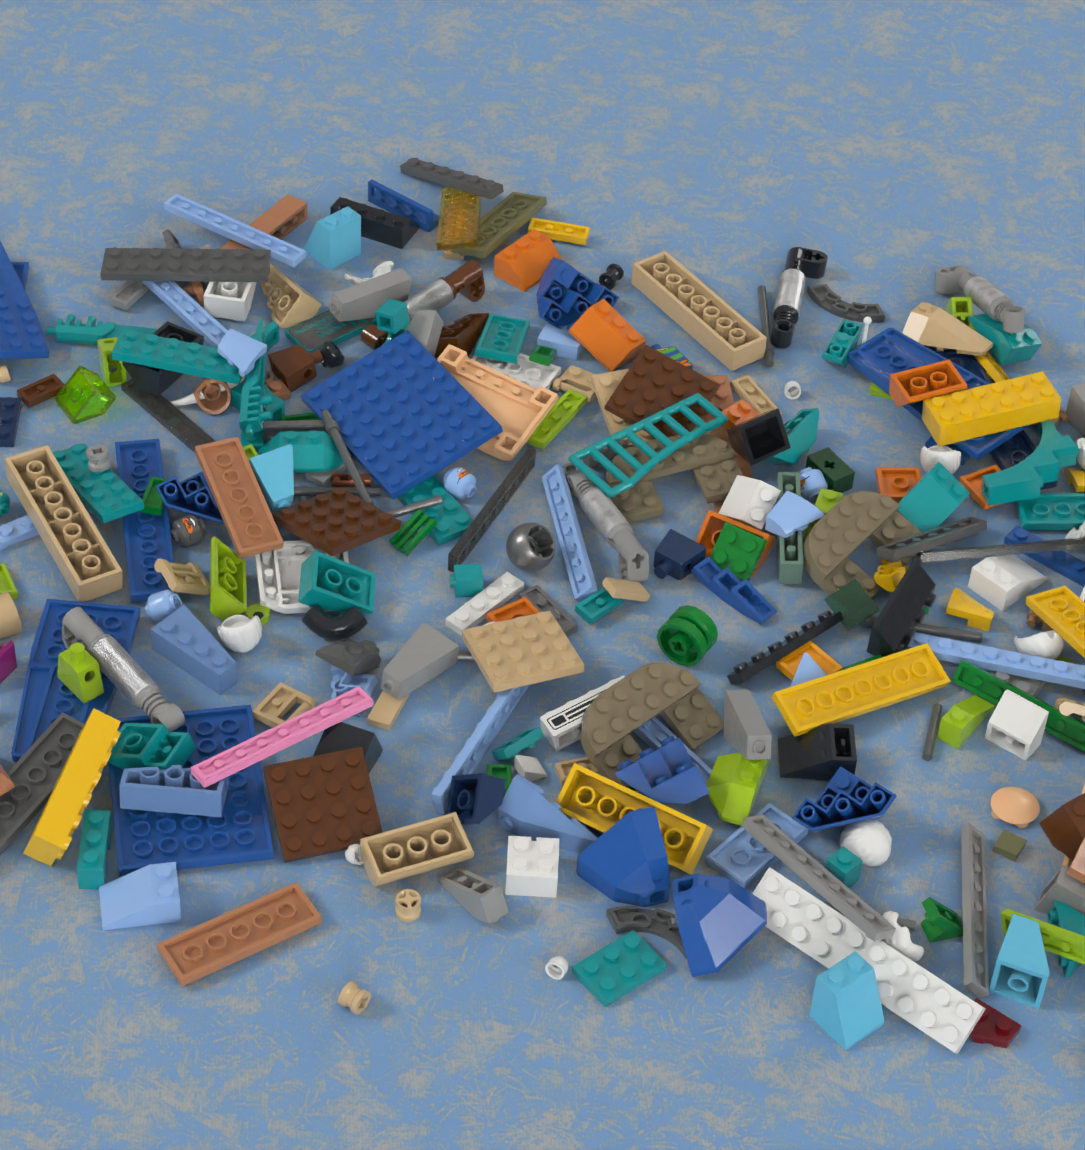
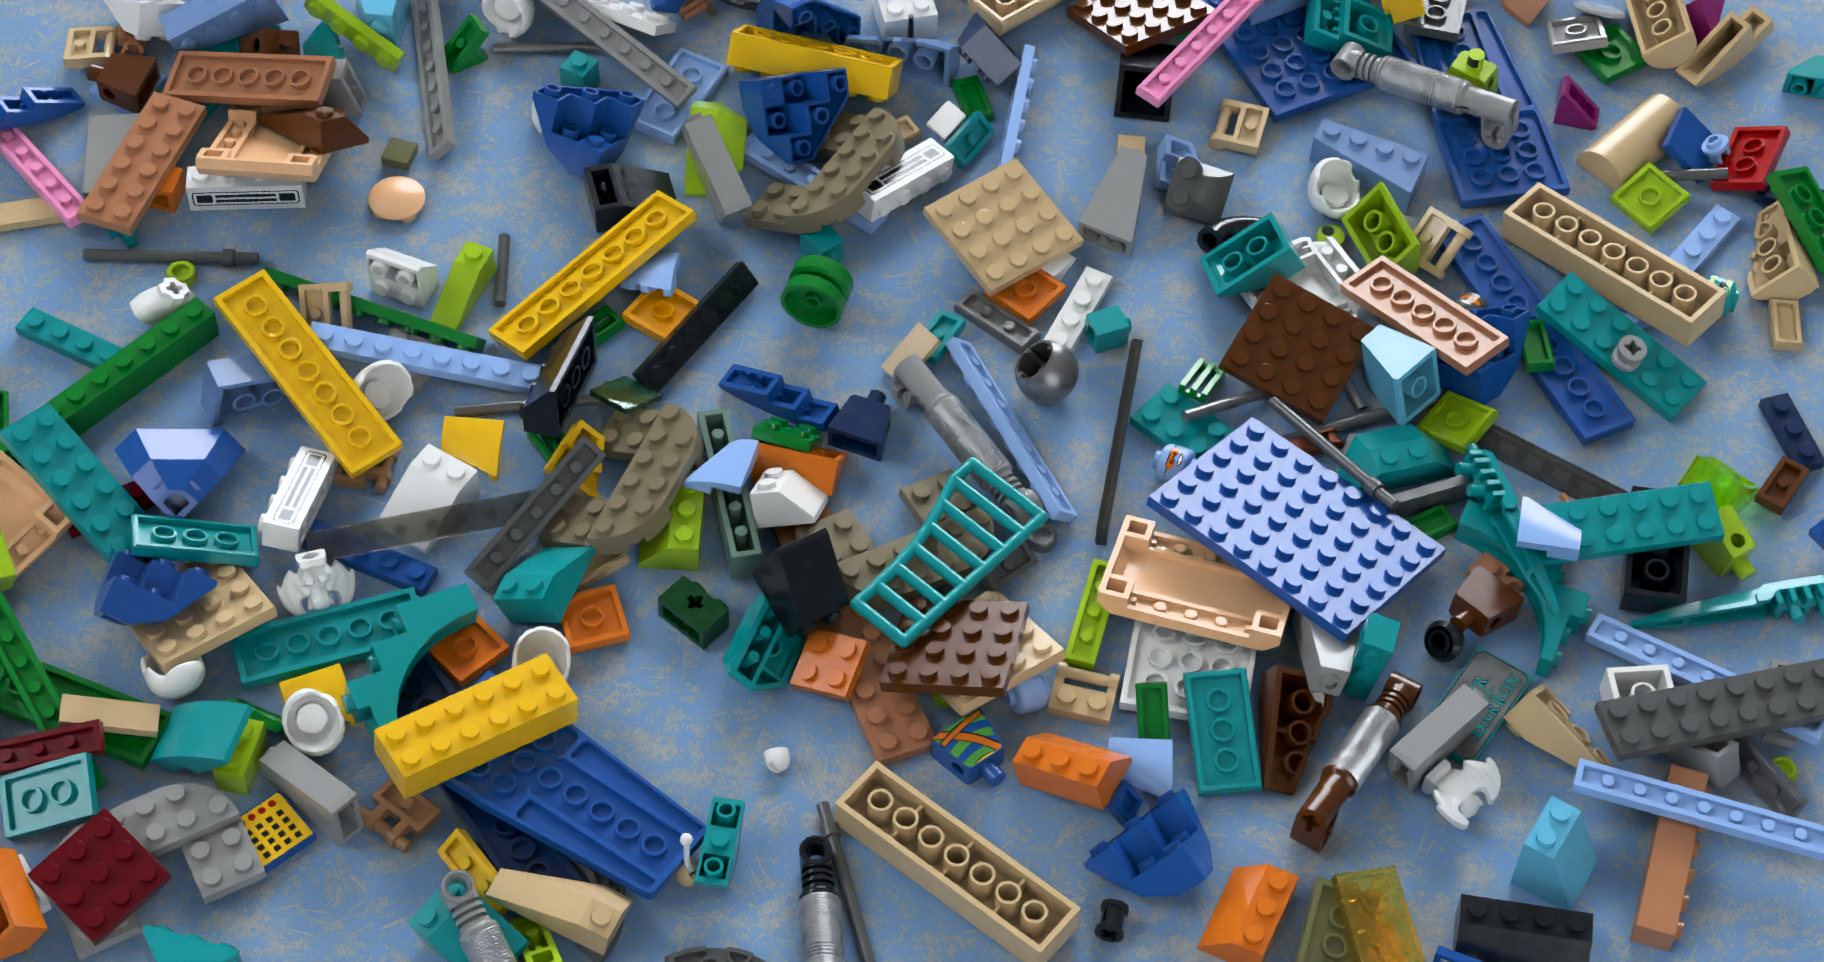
camera: 165 degrees right, 10 degrees up
light blue head [145,589,182,623] -> none
tan tile [730,375,782,415] -> none
light blue head [800,467,828,502] -> none
orange slope [889,360,967,407] -> none

